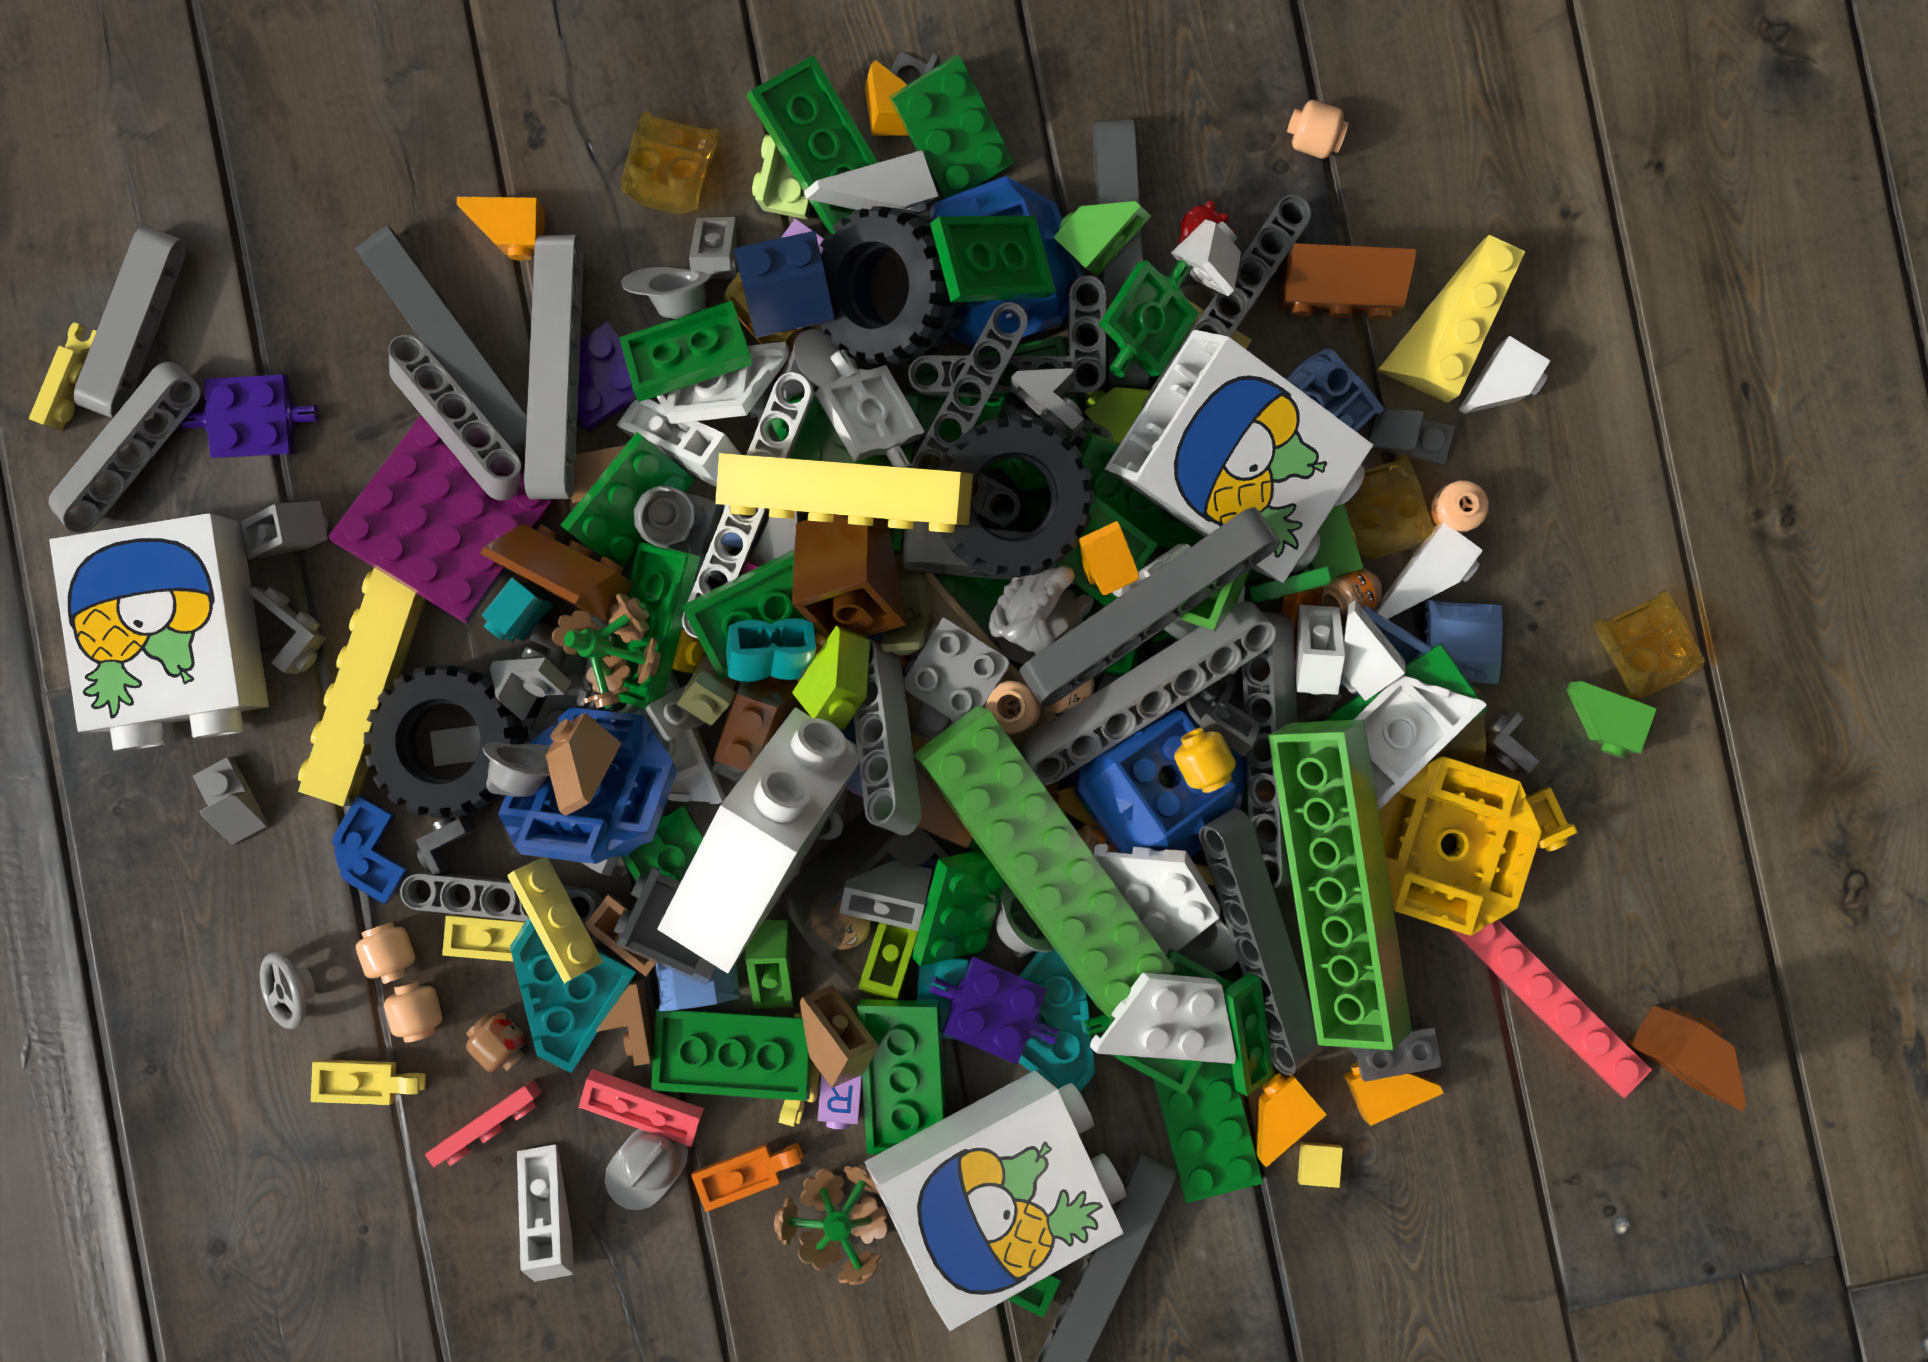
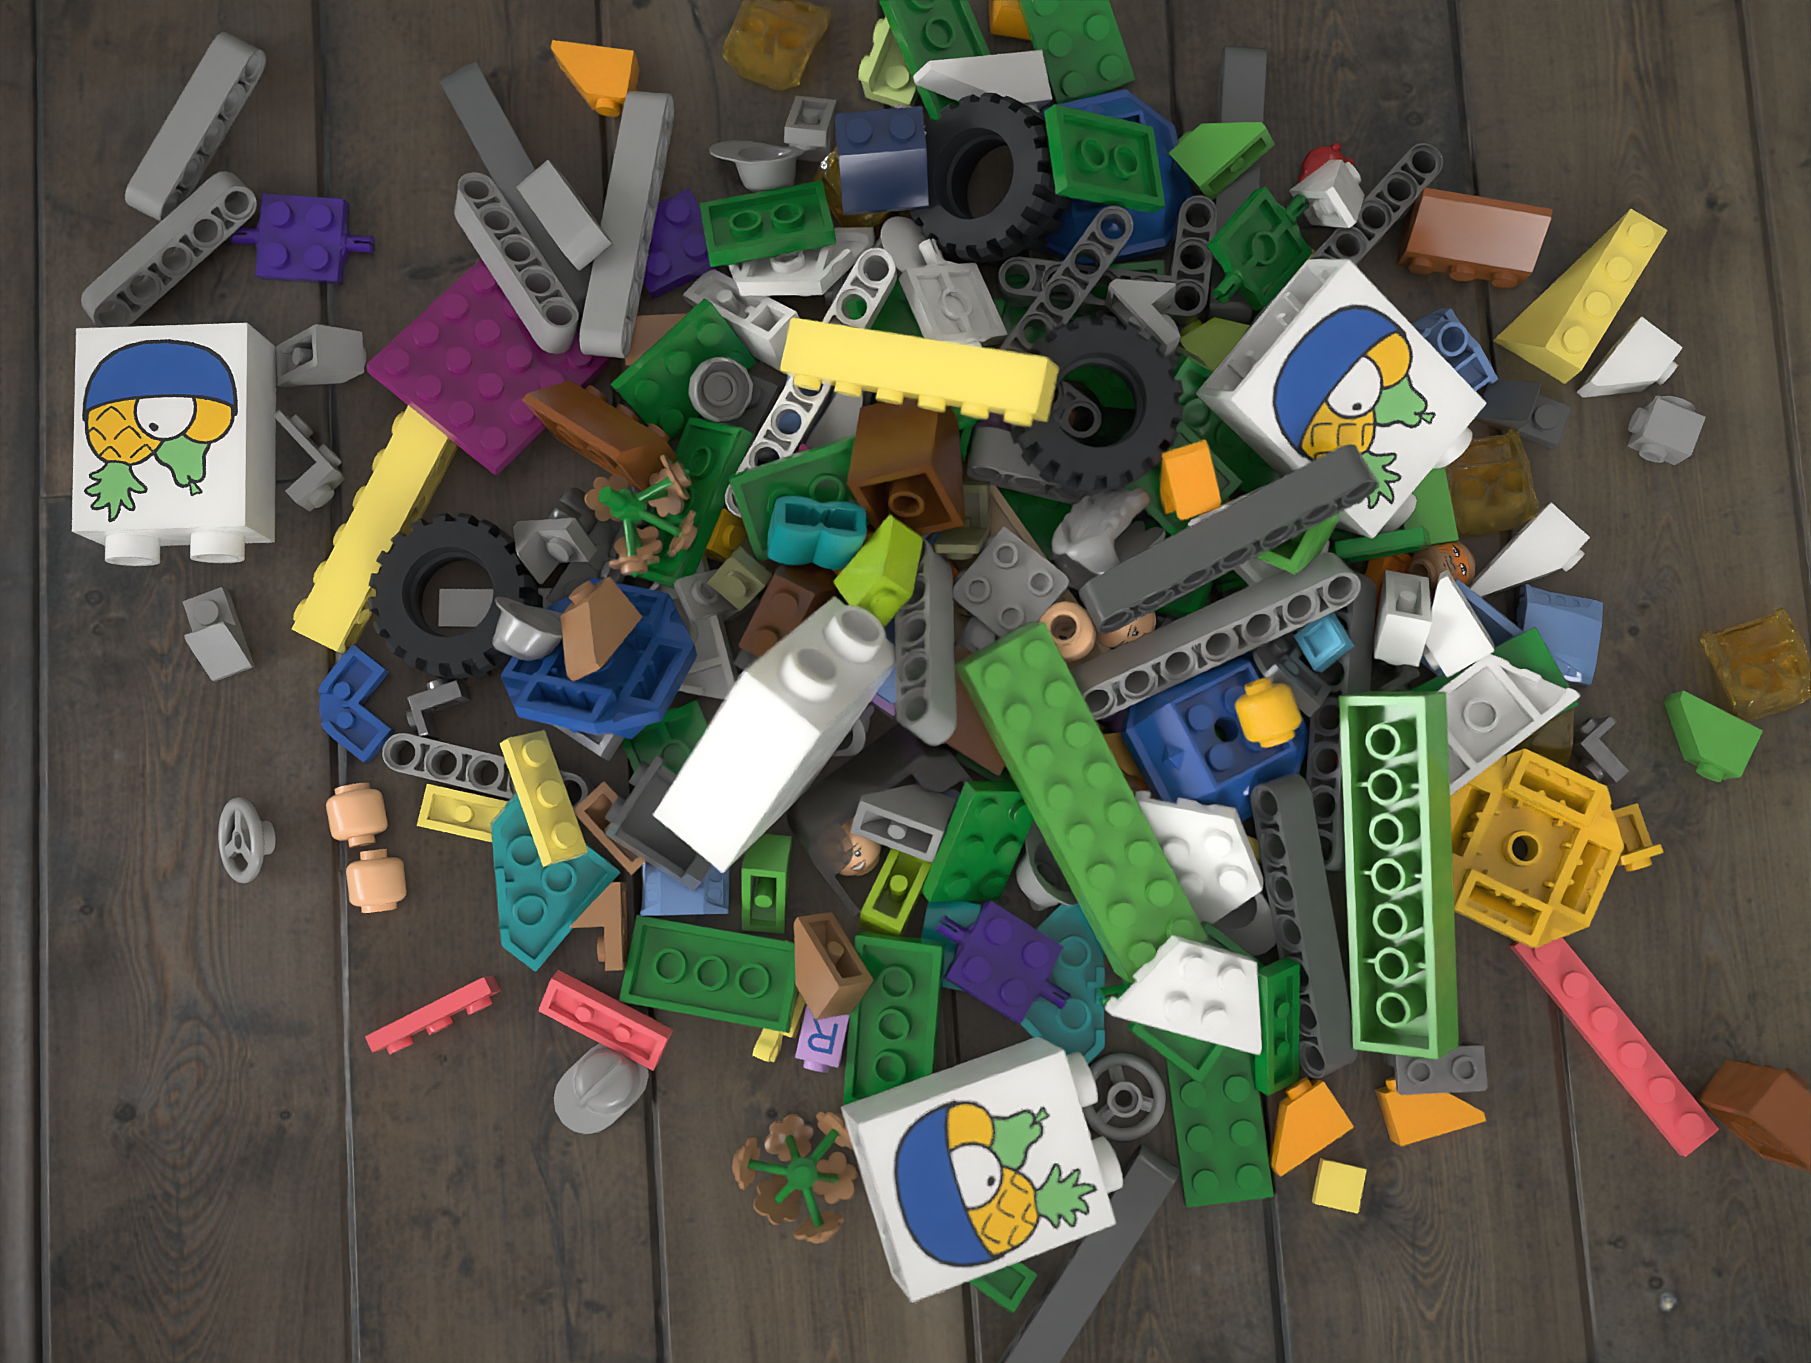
camera: 15 degrees right, 5 degrees down
light yellow plate [29,322,96,431] -> none
light yellow plate [311,1059,426,1105] -> none
medium nougat head [466,1012,526,1072] -> none
teal brick [482,576,554,643] -> none
white slope [517,1144,574,1282] -> none
orange plate [691,1142,804,1212] -> none
light nougat head [1287,100,1349,159] -> none
light nougat head [1431,480,1489,534] -> none
none -> light grey beam [516,159,613,271]
none -> light grey piece [1082,1053,1166,1141]
none -> medium azure tile [1293,612,1354,672]
none -> light grey brick [1627,395,1706,465]

